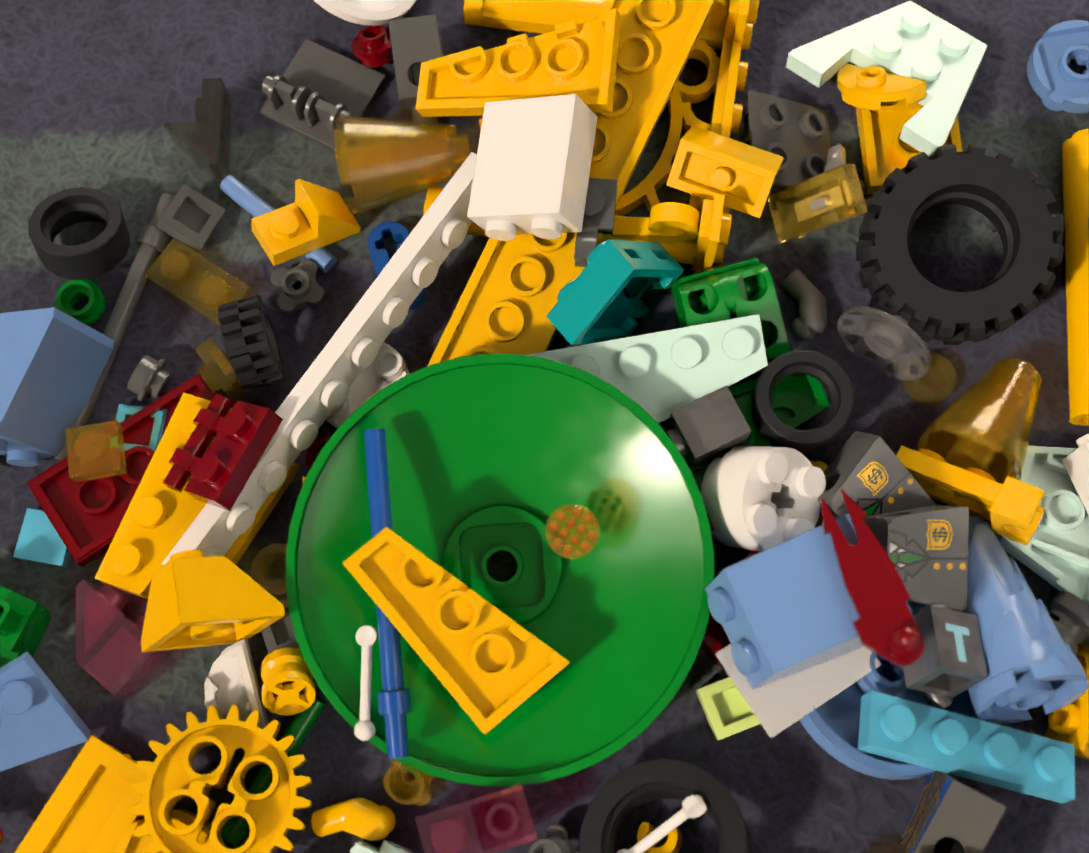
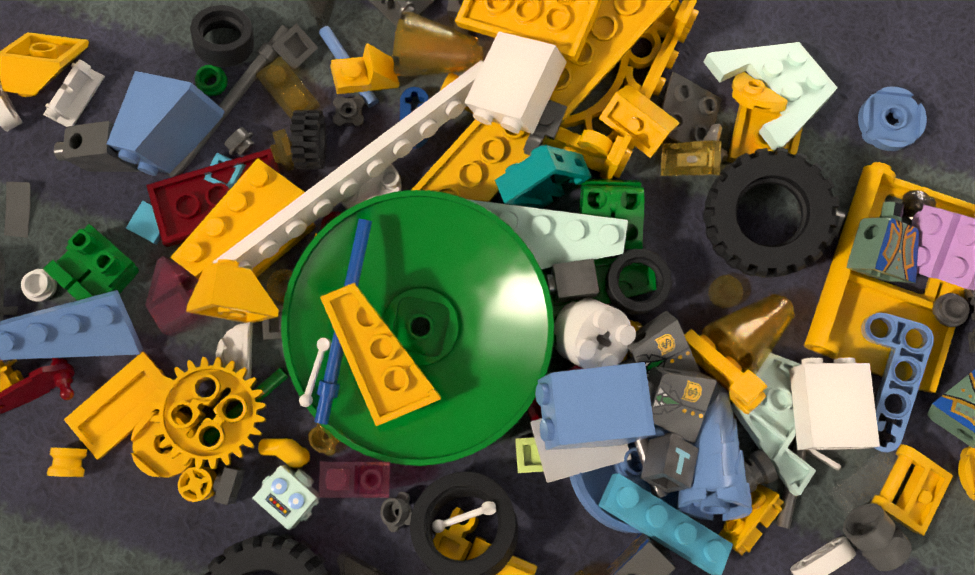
camera: 10 degrees right, 5 degrees up
clear yellow plate [65,420,127,482] -> none
dark red plate [162,393,283,511] -> none
yellow wheel [261,647,316,715] -> none
clear yellow tile [545,504,600,559] -> none
dark grey arm [781,269,827,341] -> none
dark red piece [820,489,924,667] -> none
clear dish [837,306,931,381] -> none

